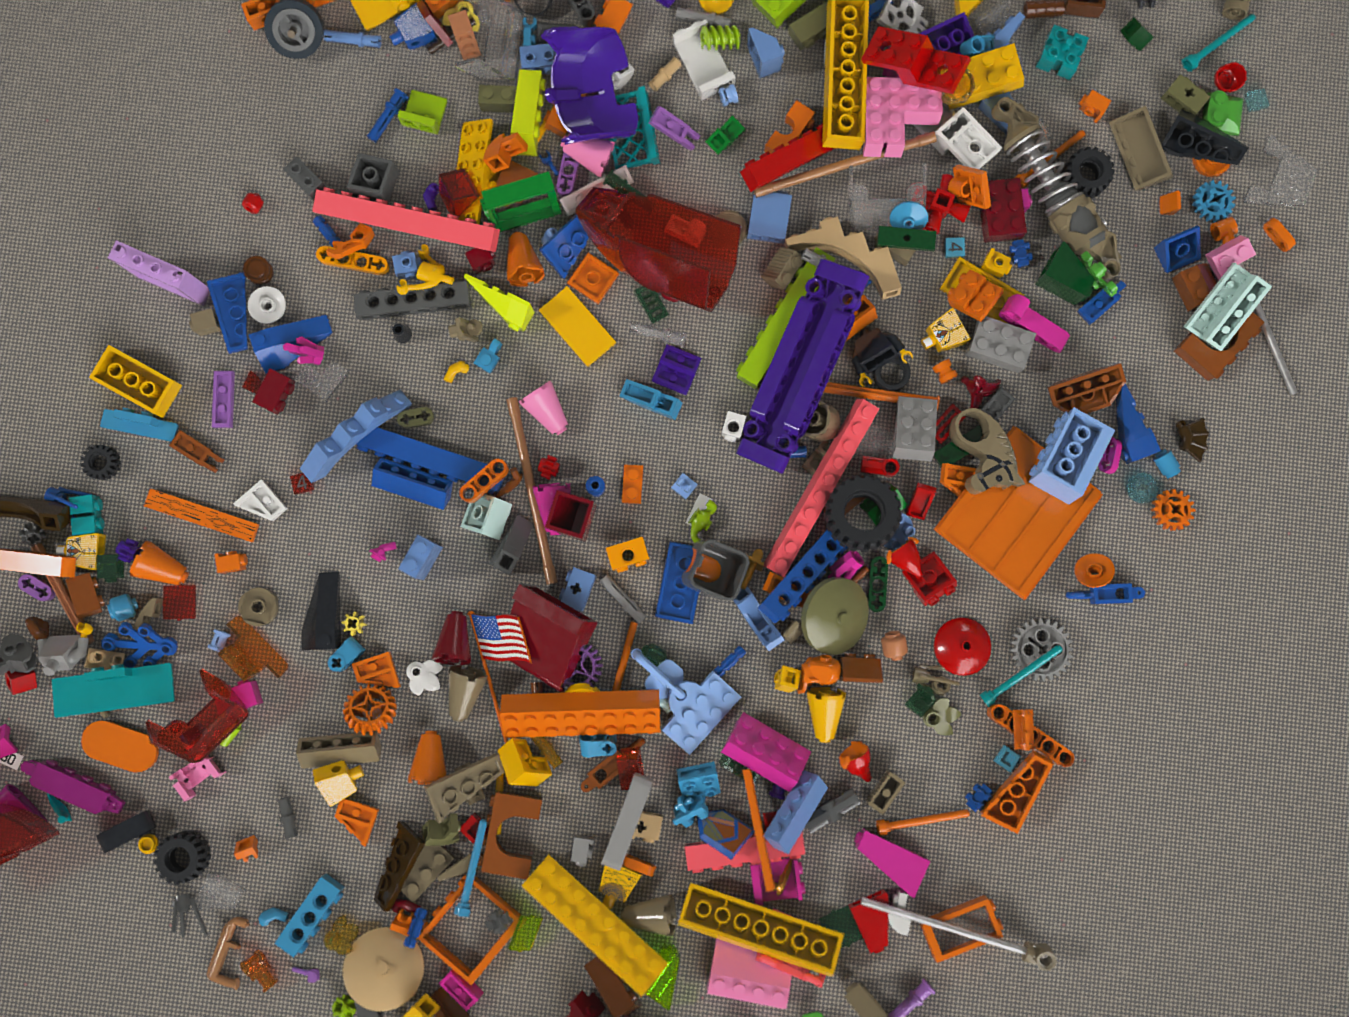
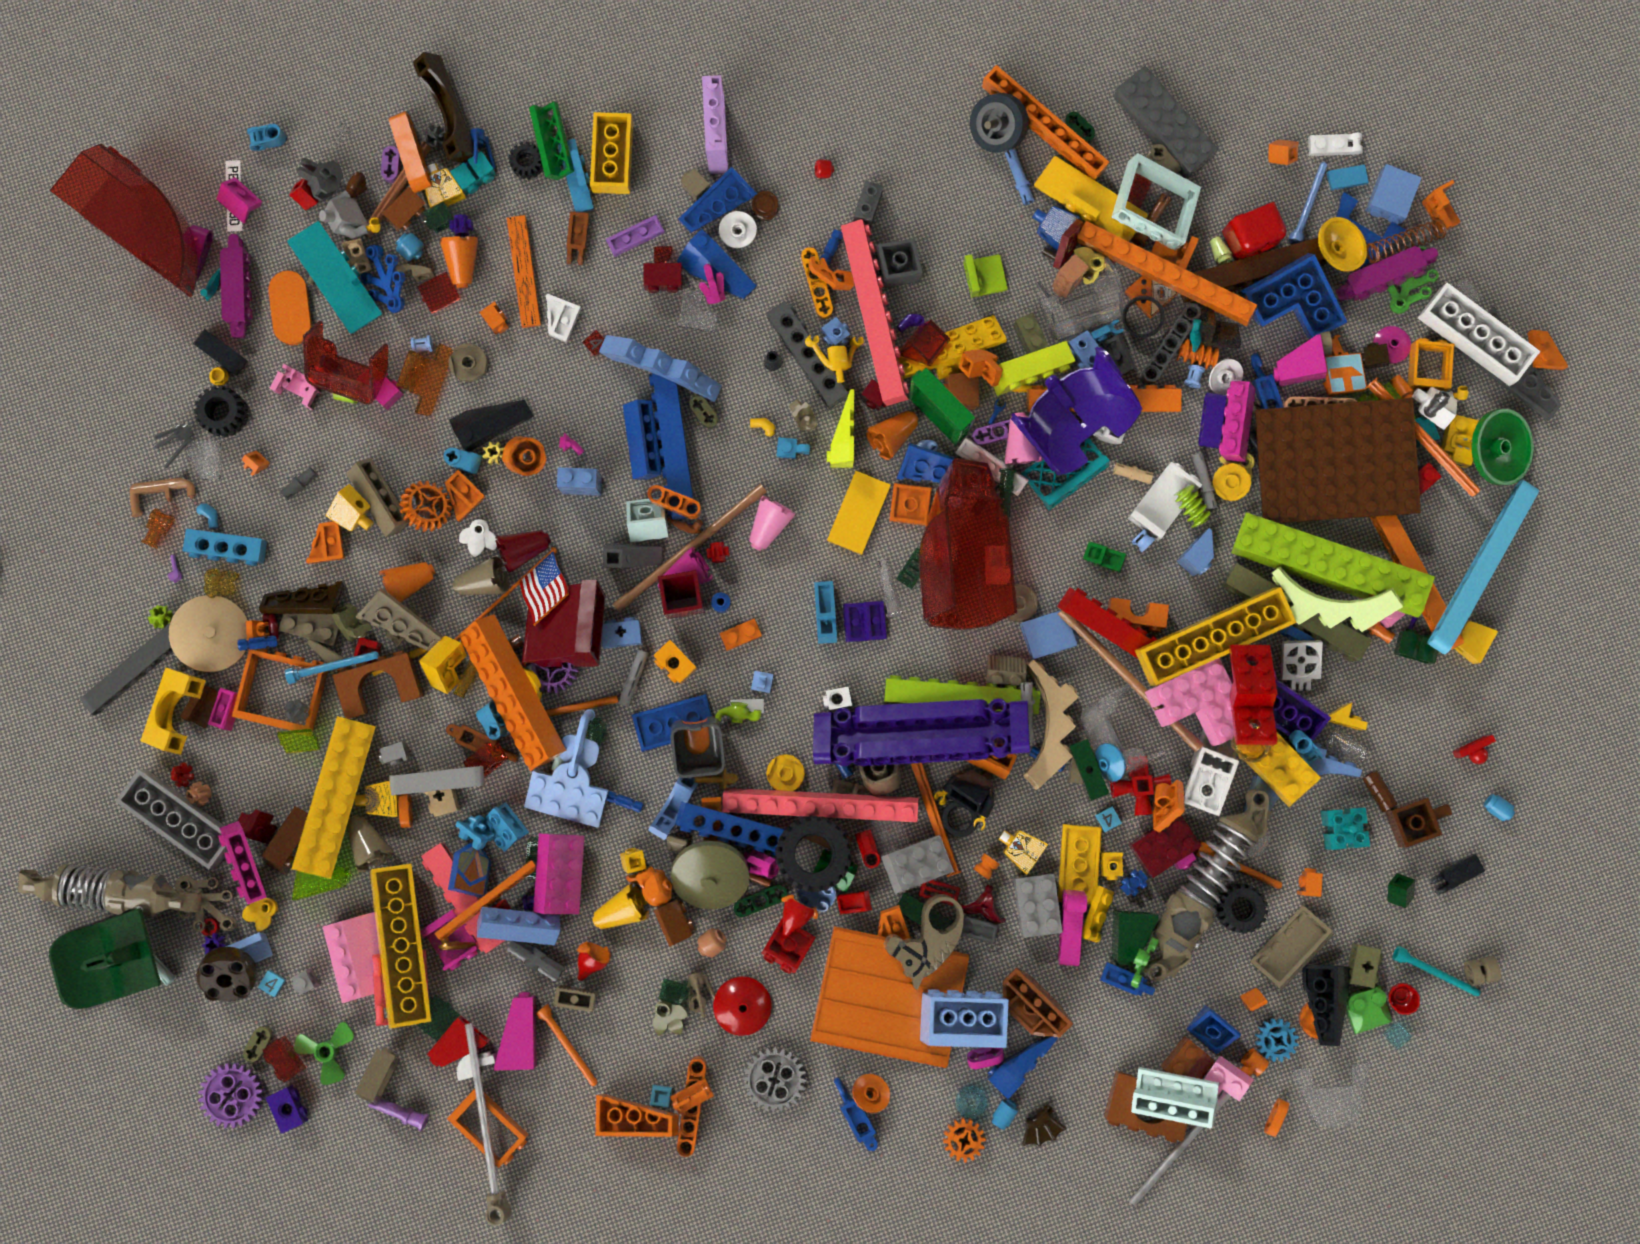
camera: 60 degrees right, 0 degrees up
blue pin [367,88,409,143] -> none
medium lavender hinge [649,106,700,150] -> none
orange plate [947,269,1004,322] -> none
blue piece [965,783,993,812] -> none
teal piece [980,645,1063,707] -> none
none -> orange brick [502,436,546,476]
none -> green fence [529,101,574,181]
none -> yellow tile [766,754,805,791]
none -> yellow plate [1082,885,1114,943]

